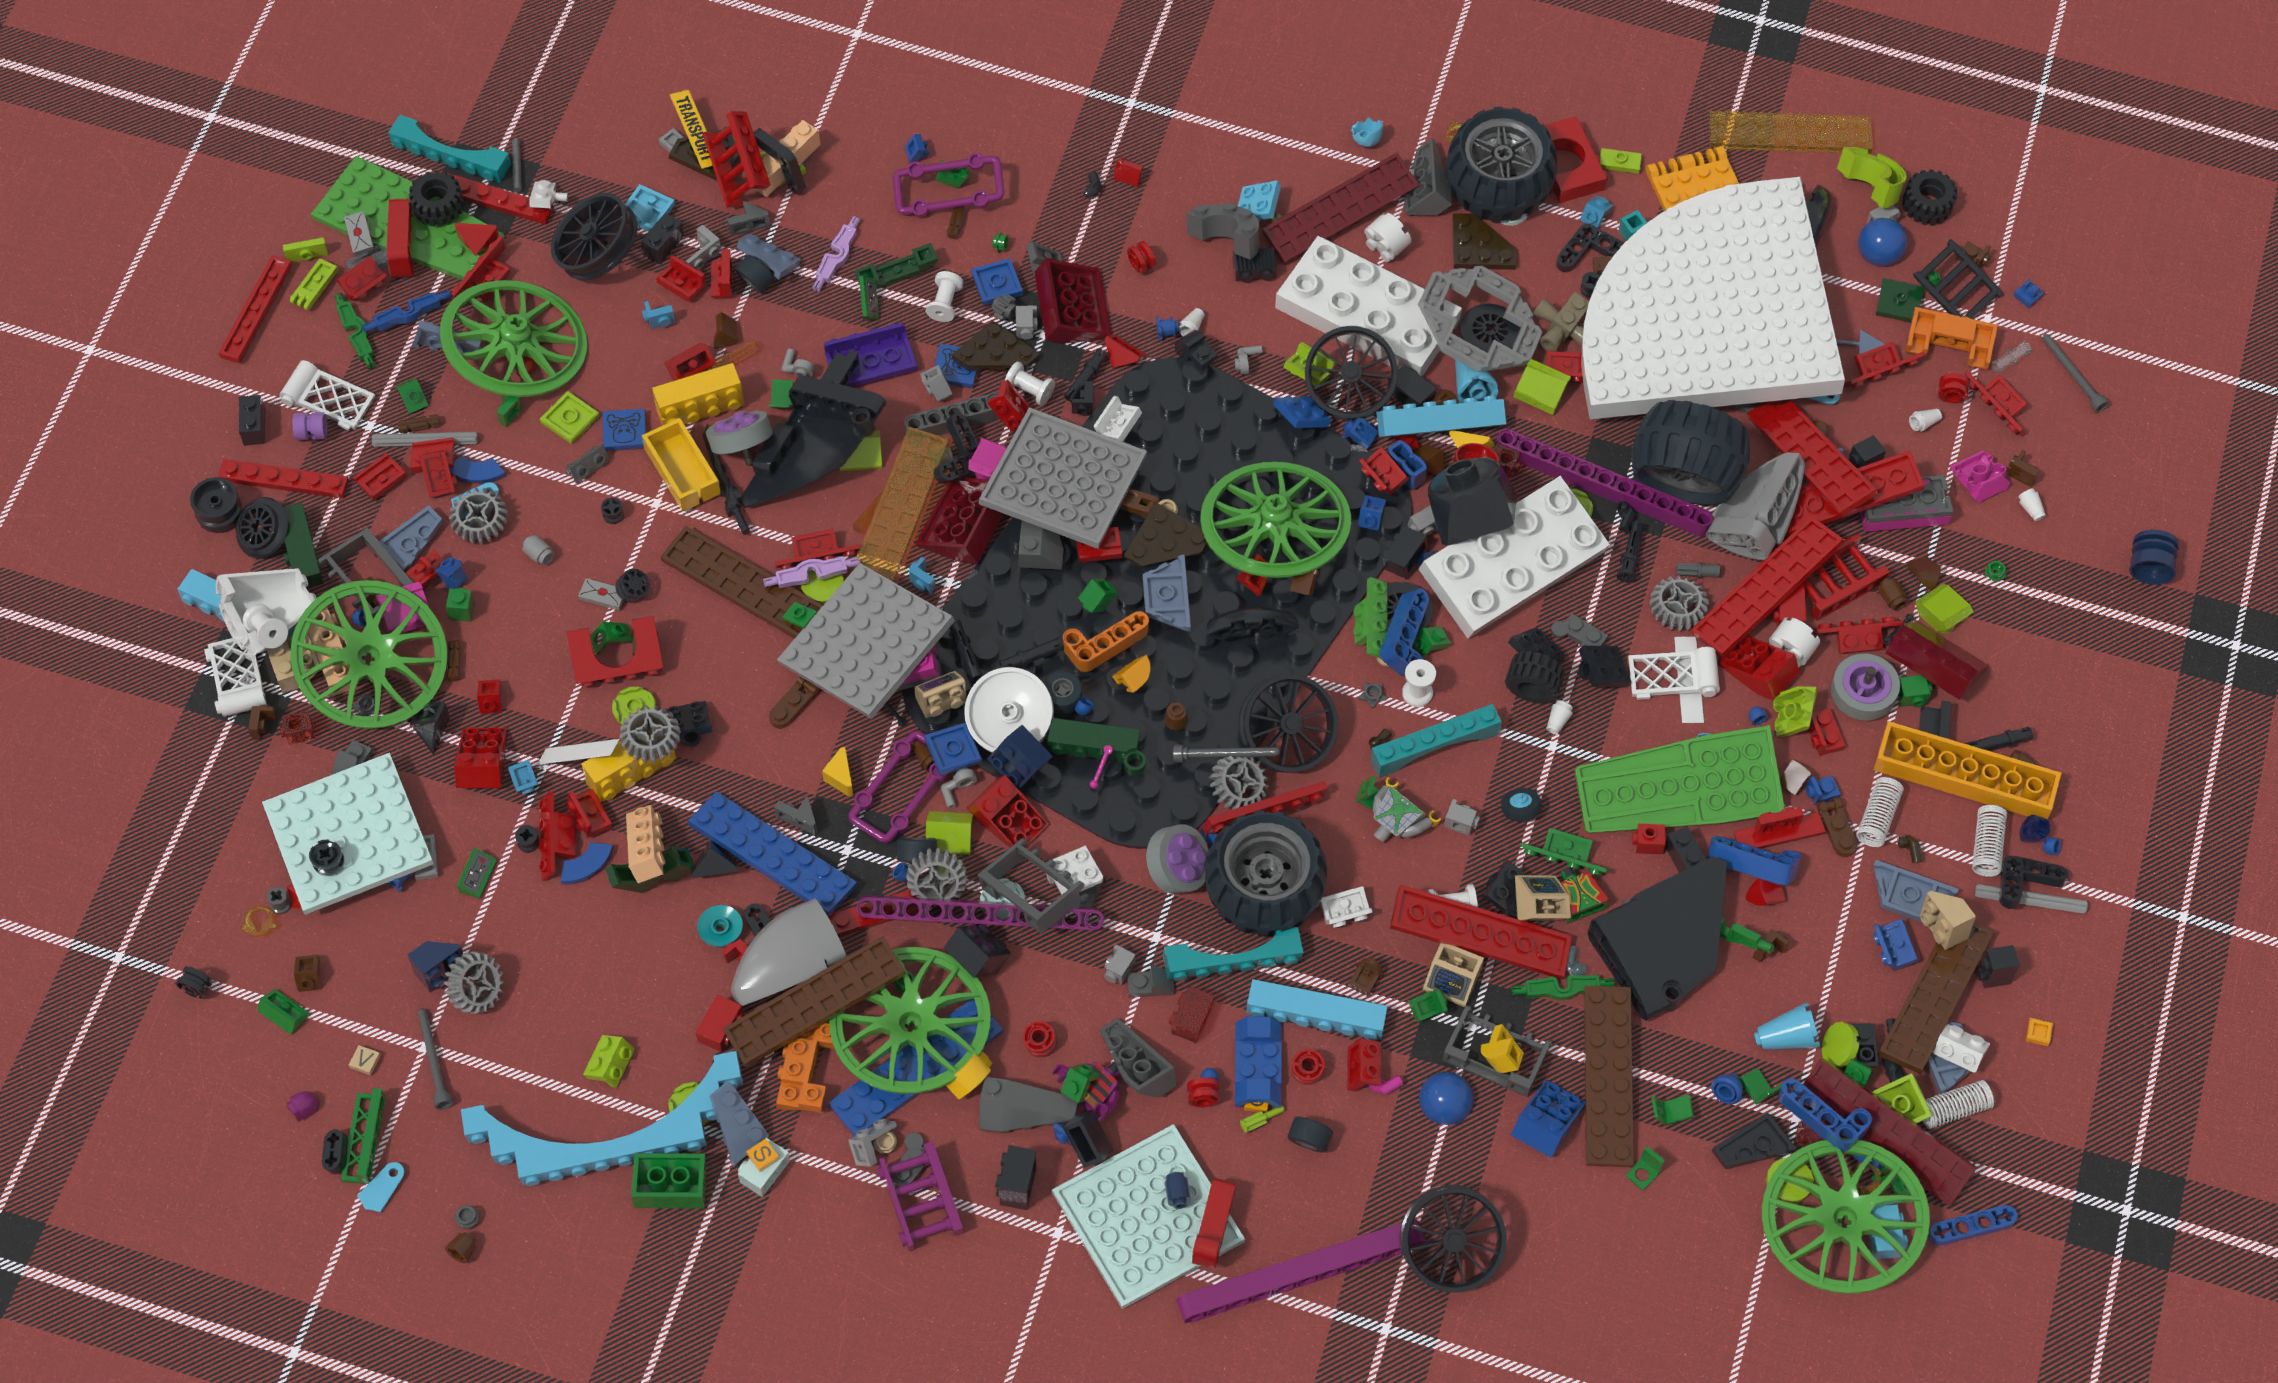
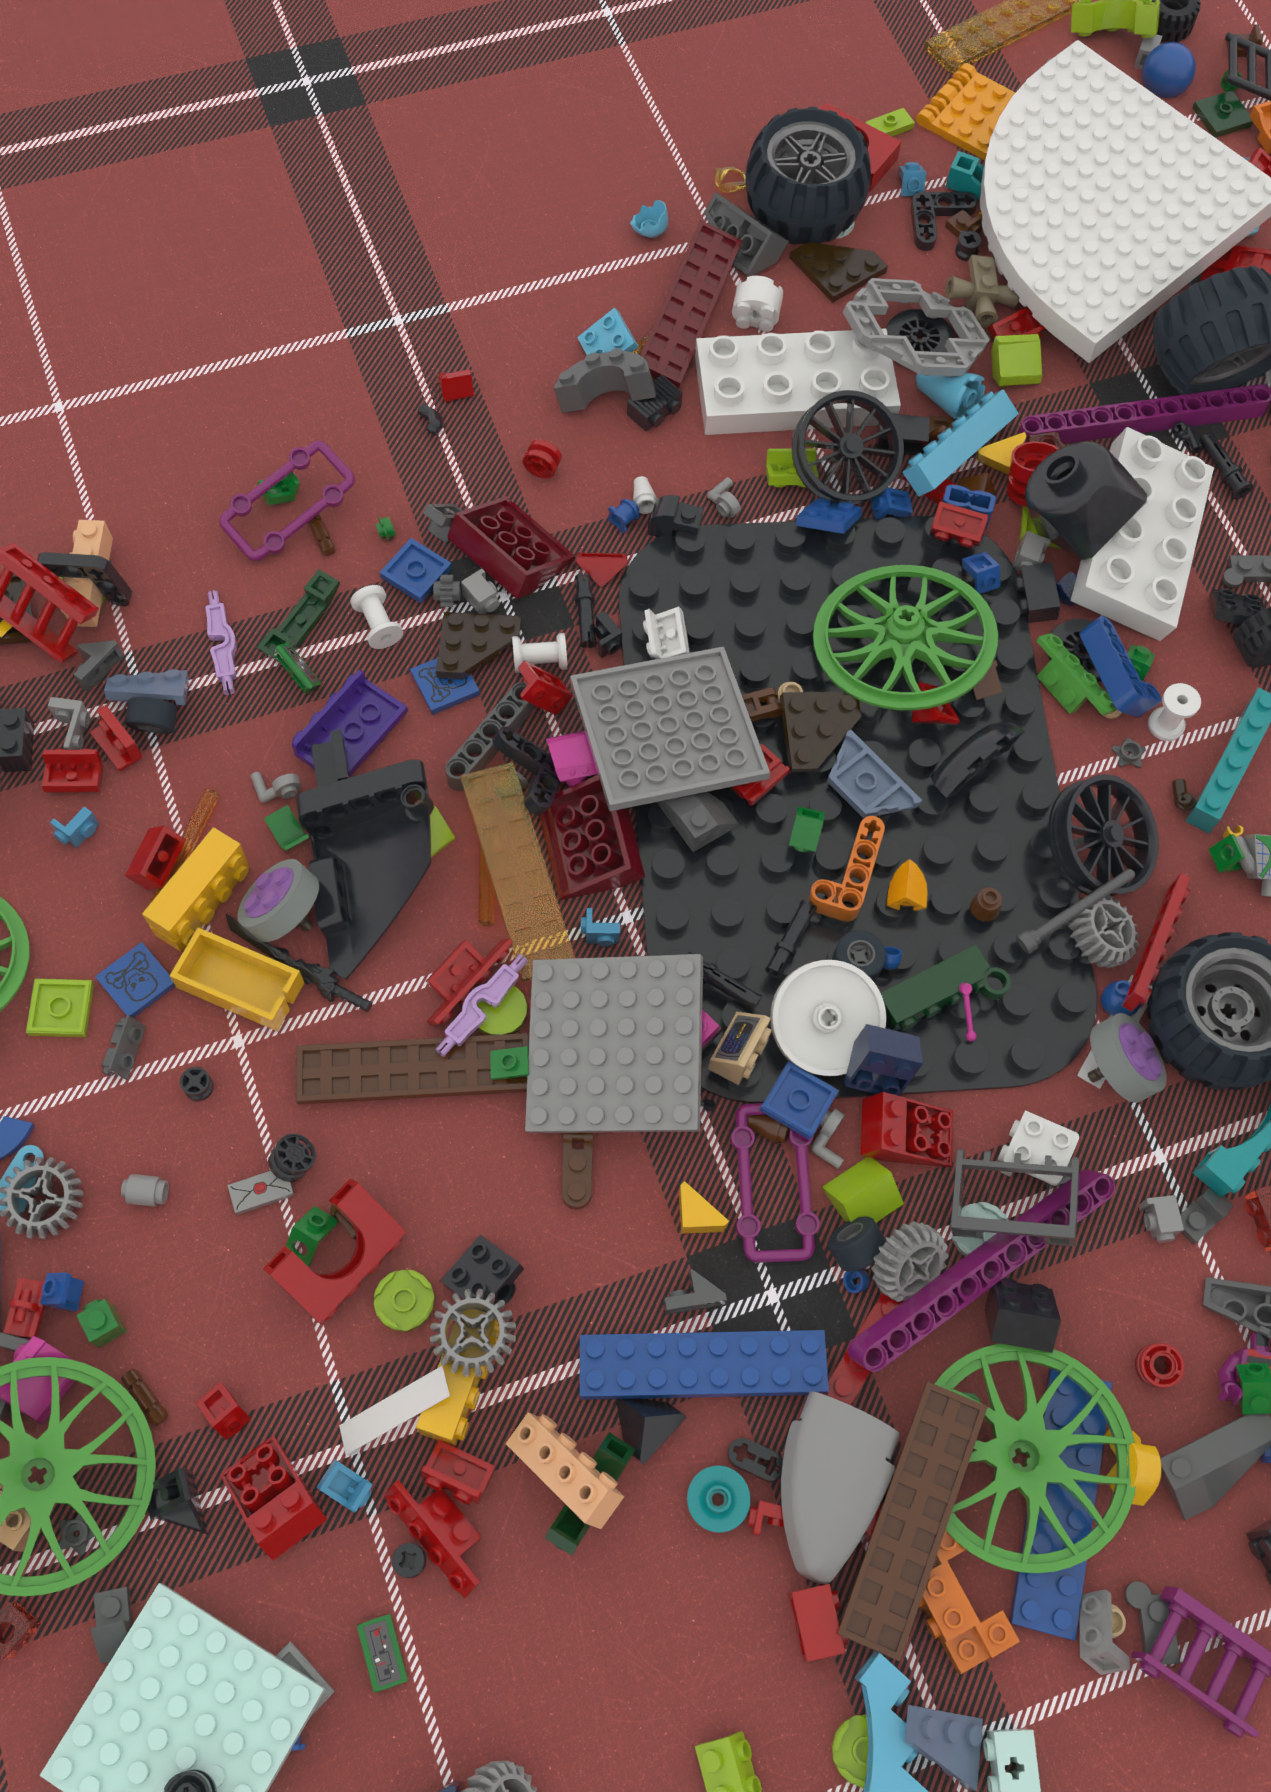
camera: 40 degrees left, 5 degrees up
blue tile [561,843,613,884] -> none
reddish brown tile [714,312,739,348] -> none
light orange tile [746,1138,779,1172] -> none
blue tile [905,134,931,162] -> none
light grey brick [920,365,952,401] -> none

